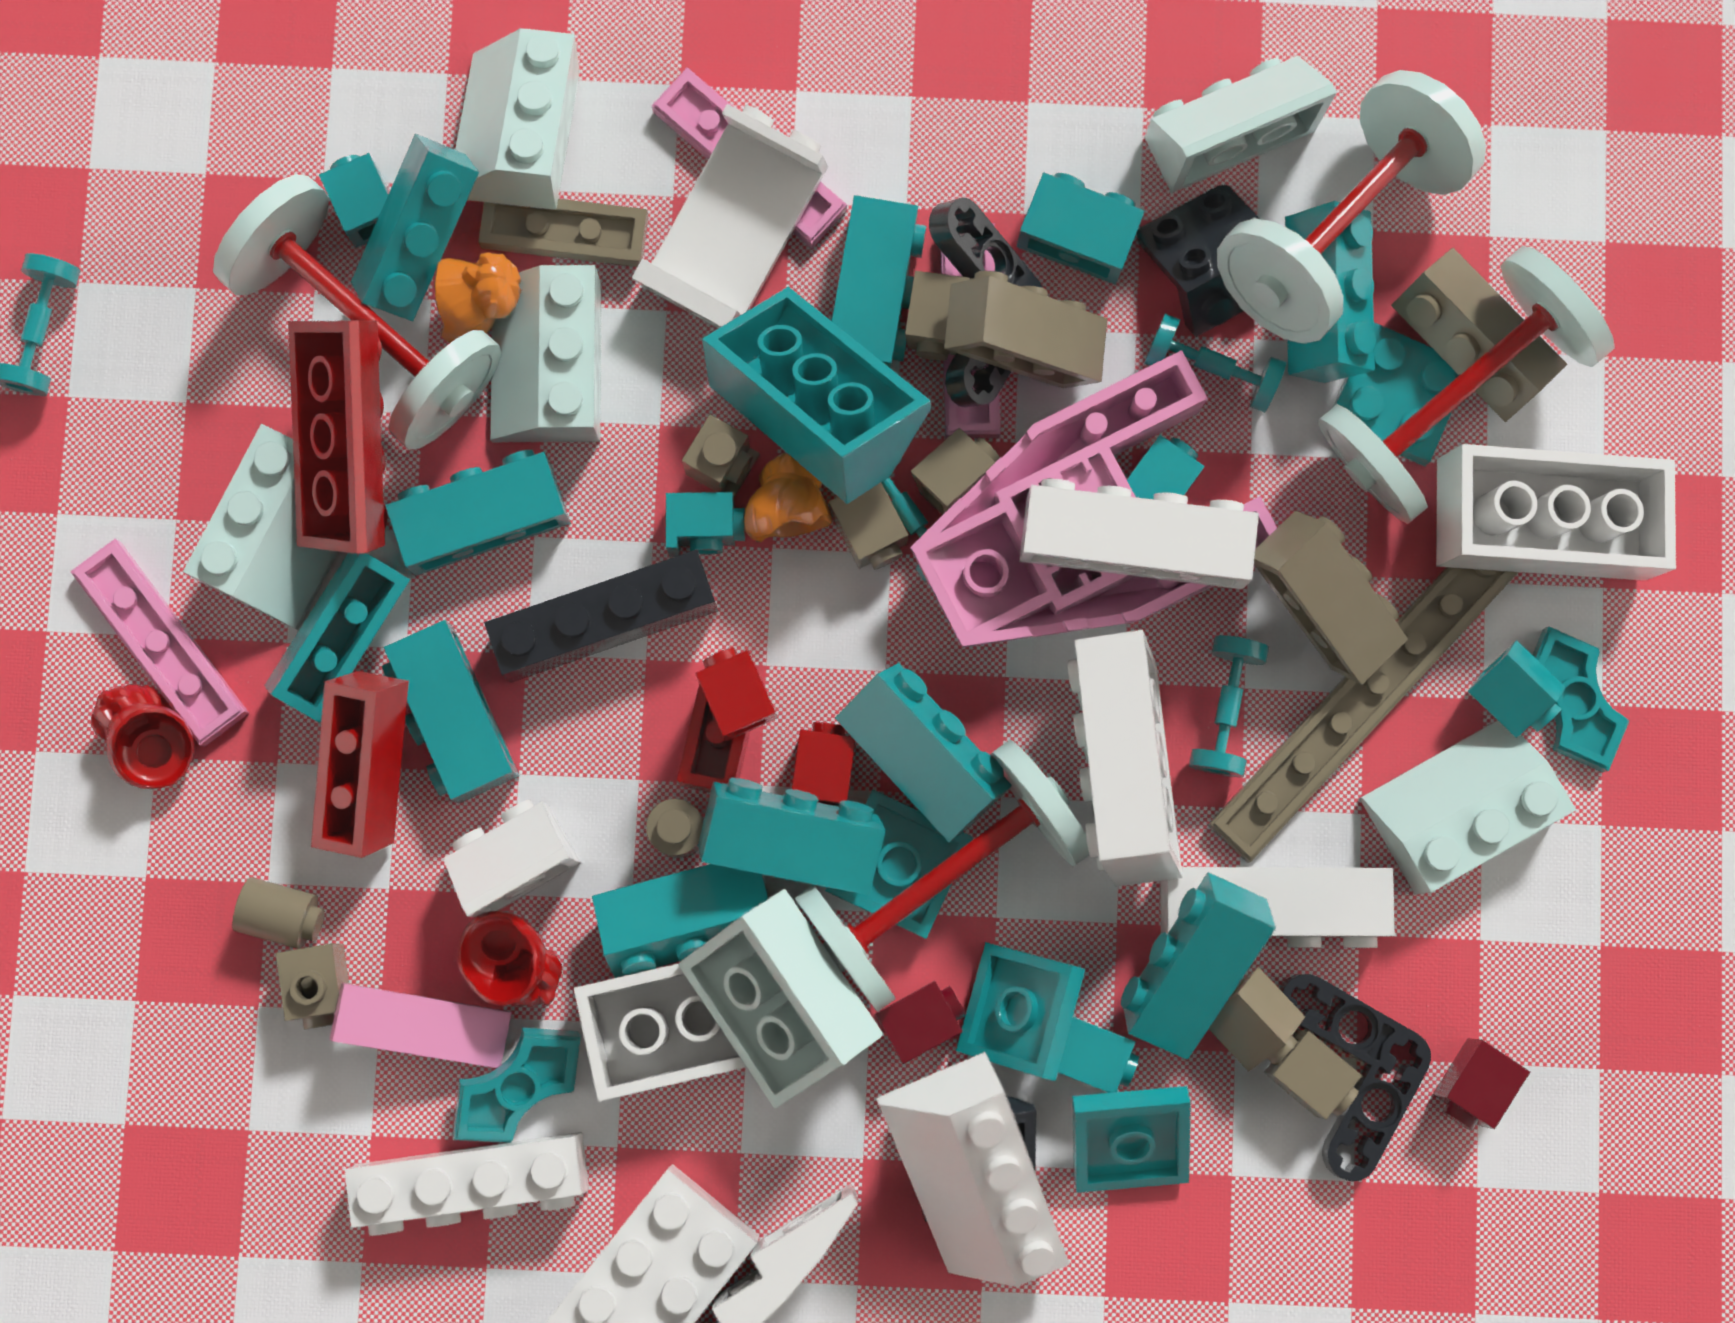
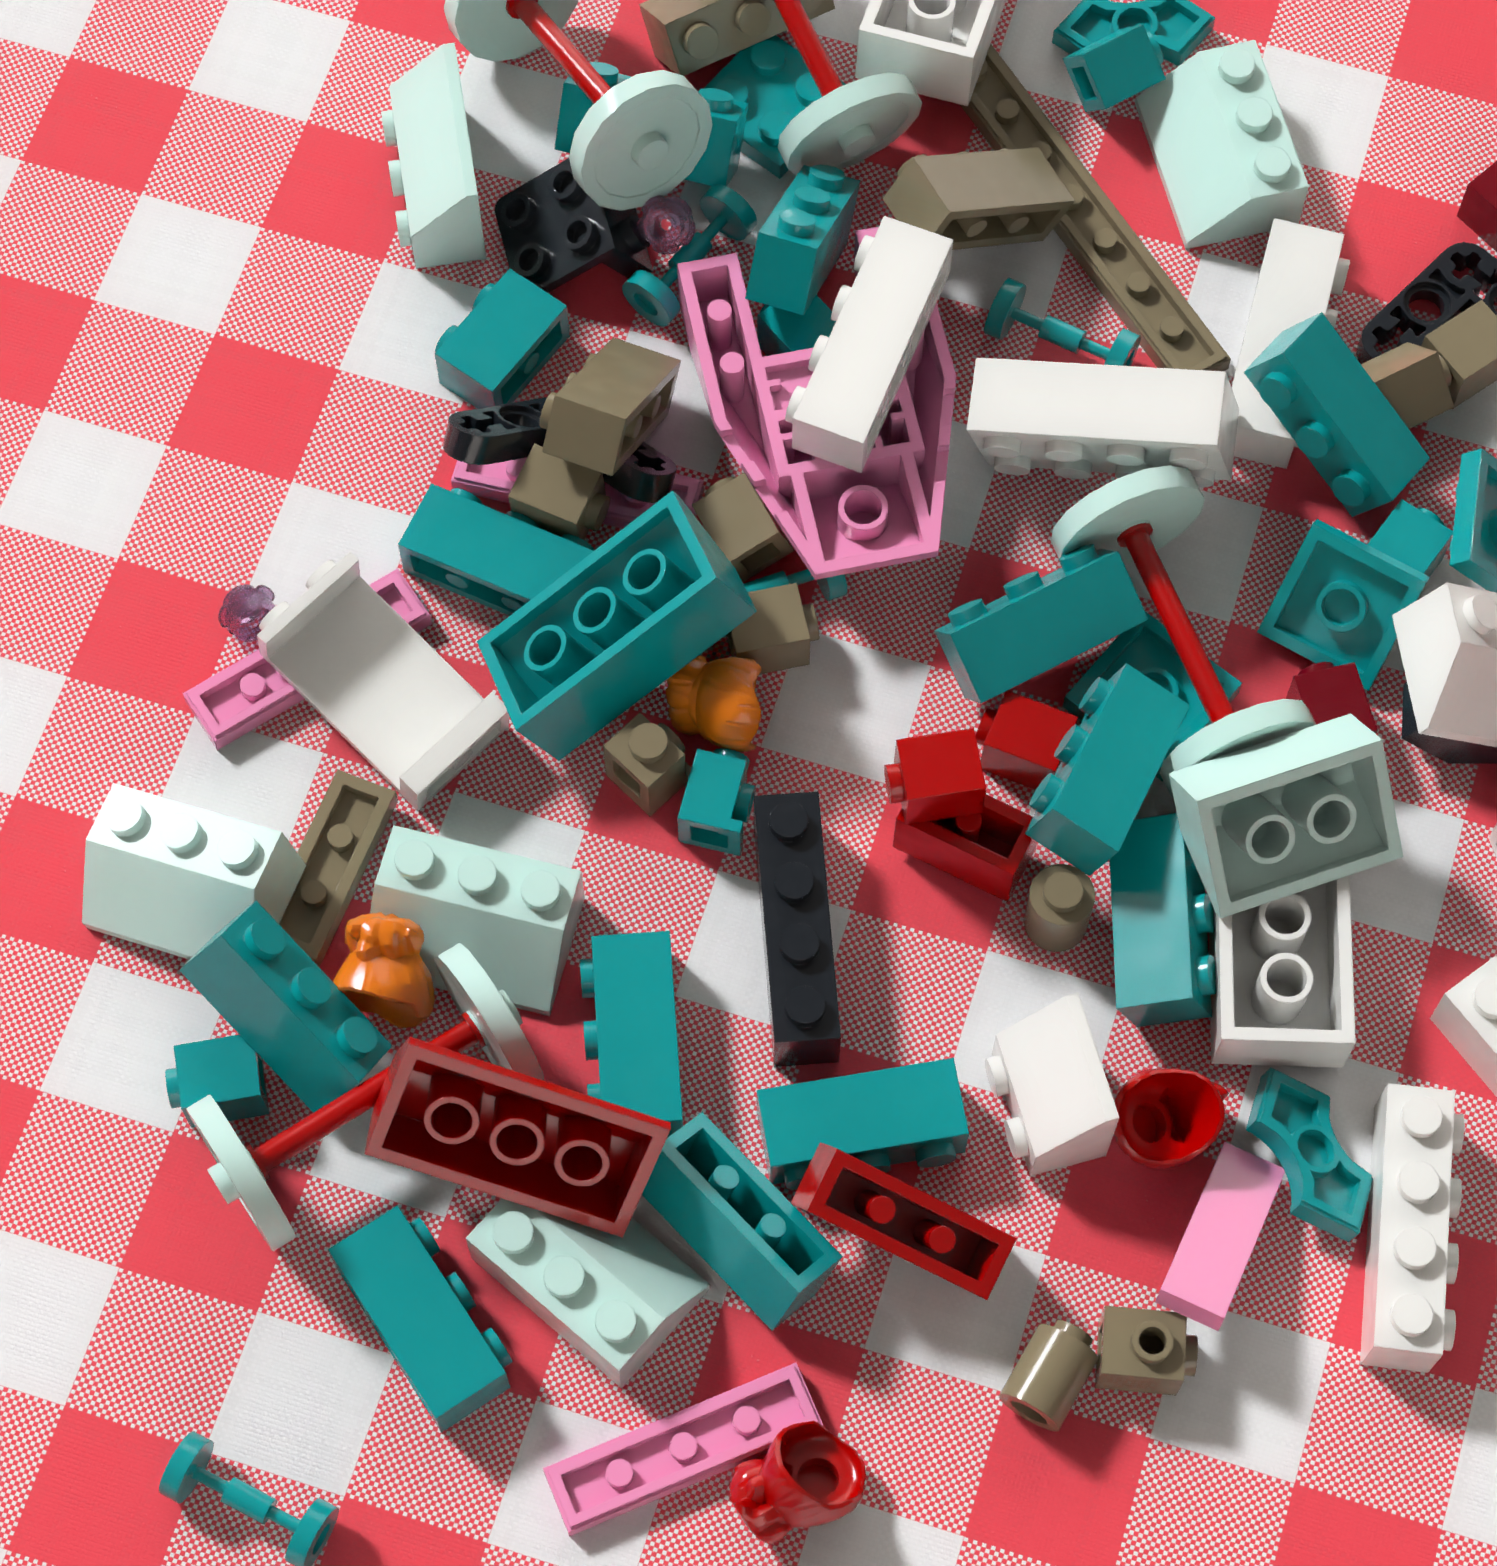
camera: 70 degrees left, 15 degrees down
none -> clear purple plate [218,584,275,642]
none -> teal brick [328,1205,513,1433]
none -> clear purple plate [637,195,696,255]
none -> teal brick [745,164,861,315]

